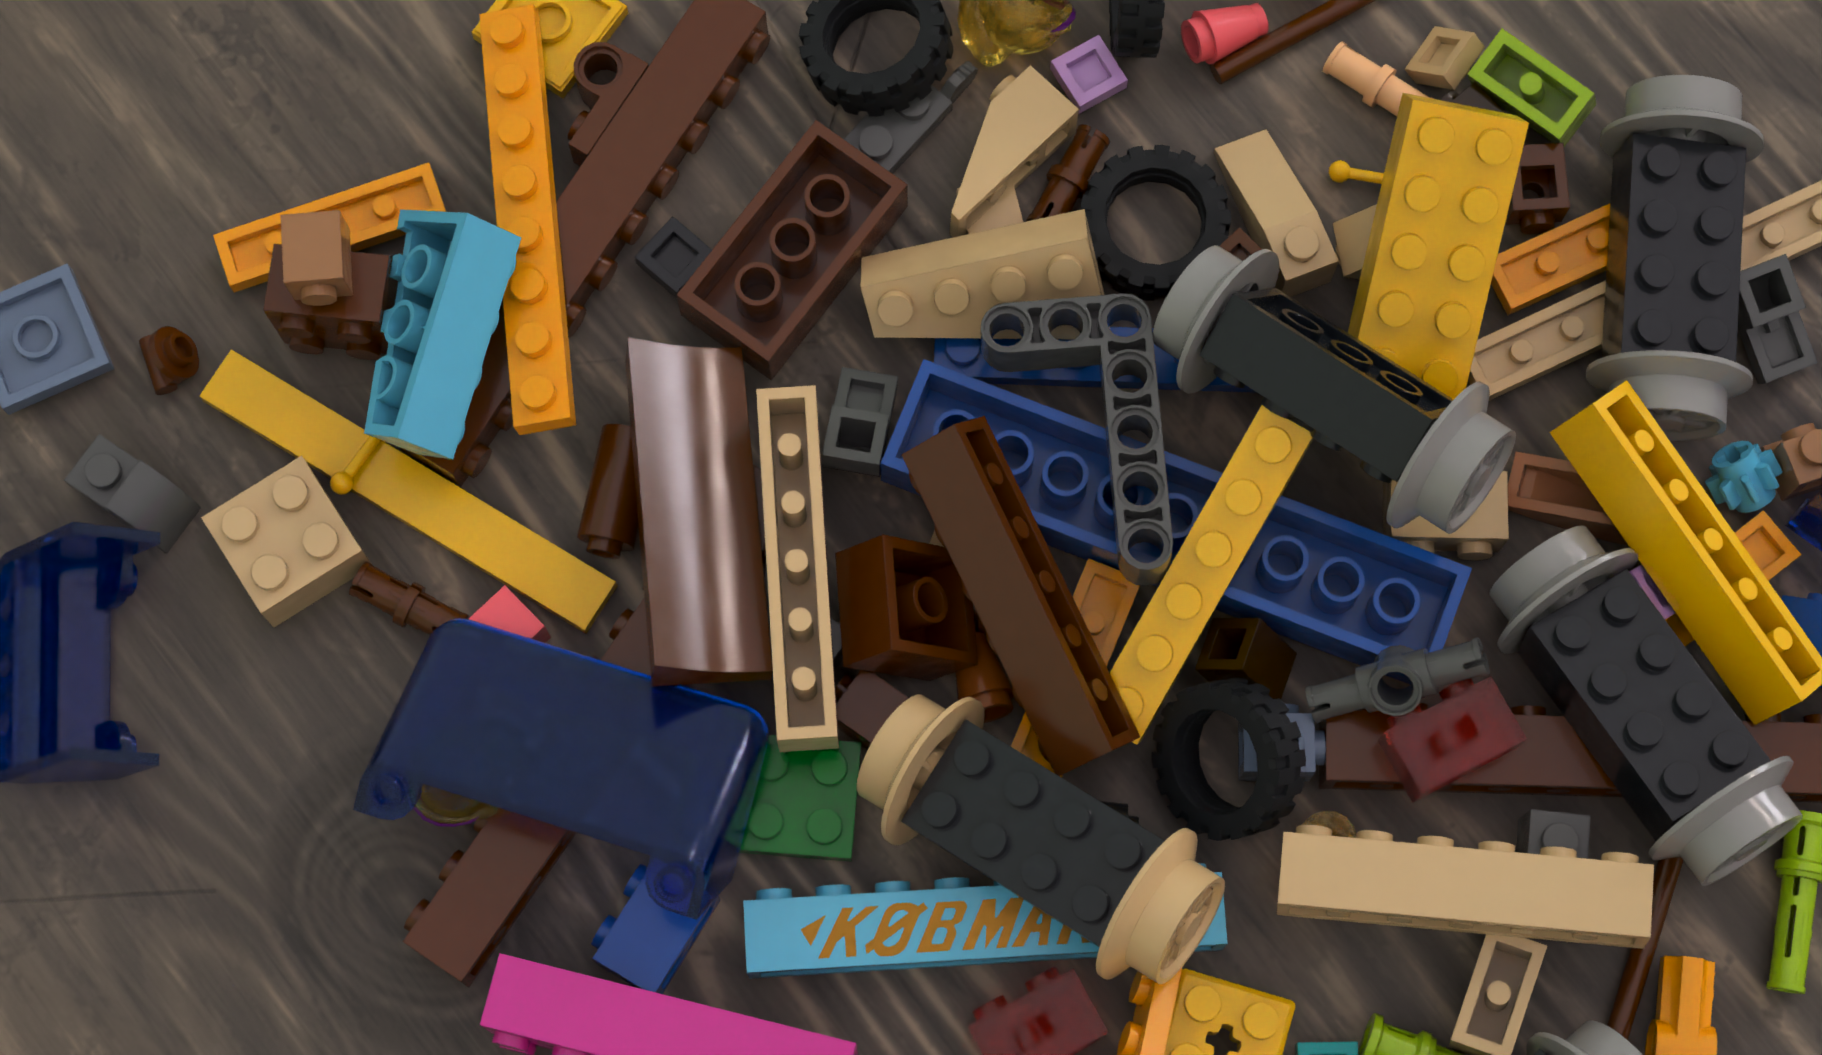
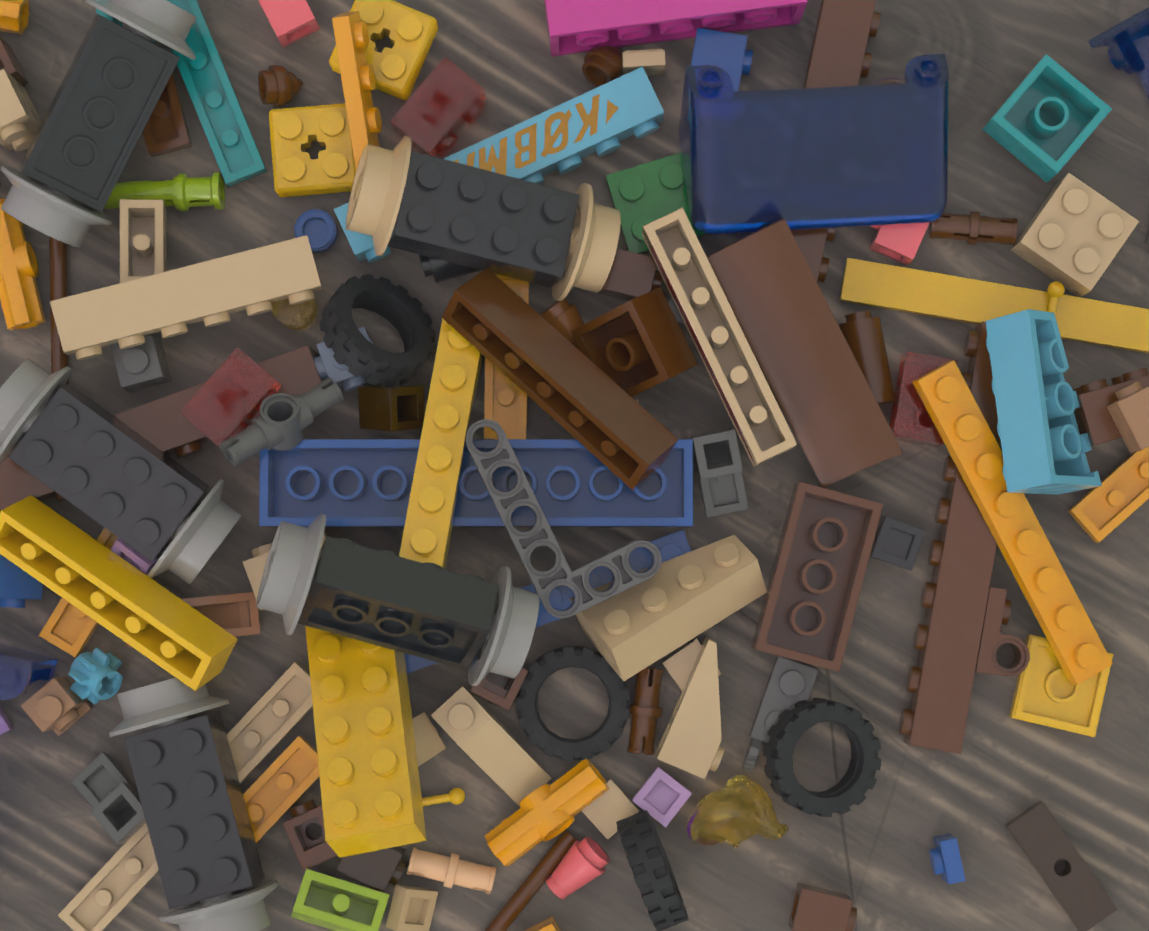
camera: 160 degrees right, 10 degrees up
none -> blue tile [294,209,338,253]
none -> light orange piece [484,759,610,867]
none -> reddish brown plate [582,45,624,87]
none -> tan tile [582,778,639,840]
none -> tan tile [622,49,666,76]
none -> clear red brick [889,351,962,447]
none -> teal brick [982,54,1112,183]

